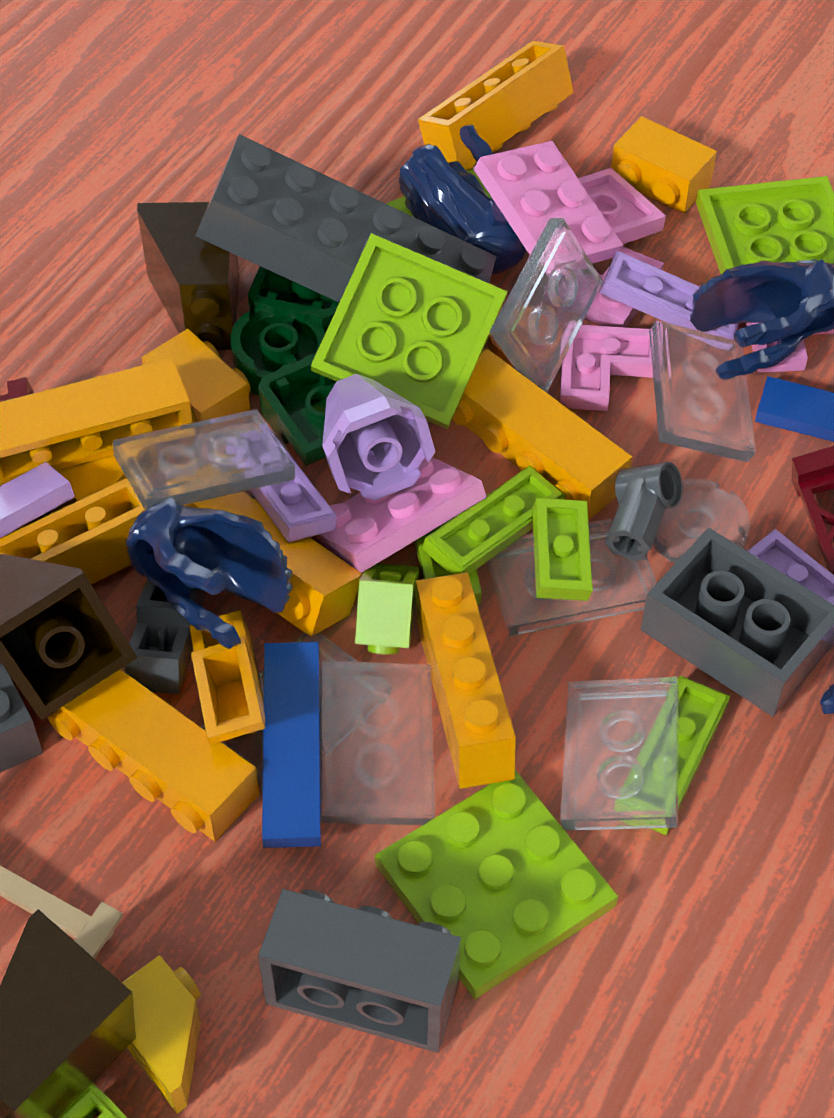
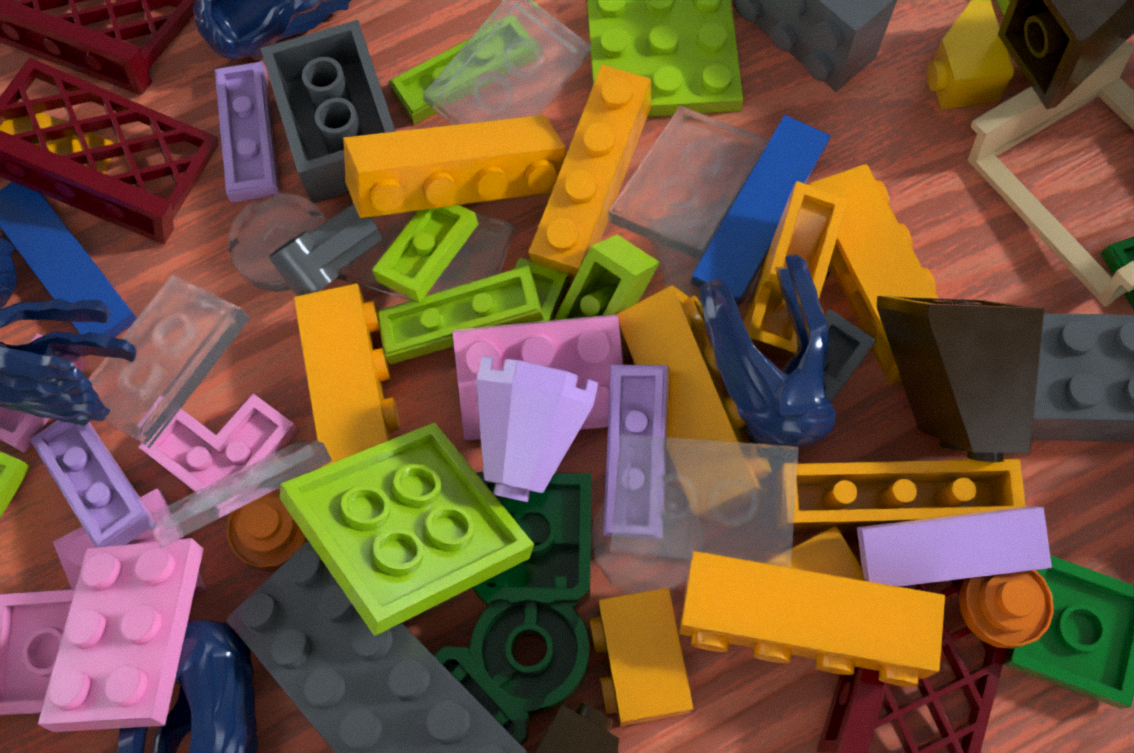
camera: 145 degrees left, 15 degrees up
none -> light orange brick [343,115,566,218]

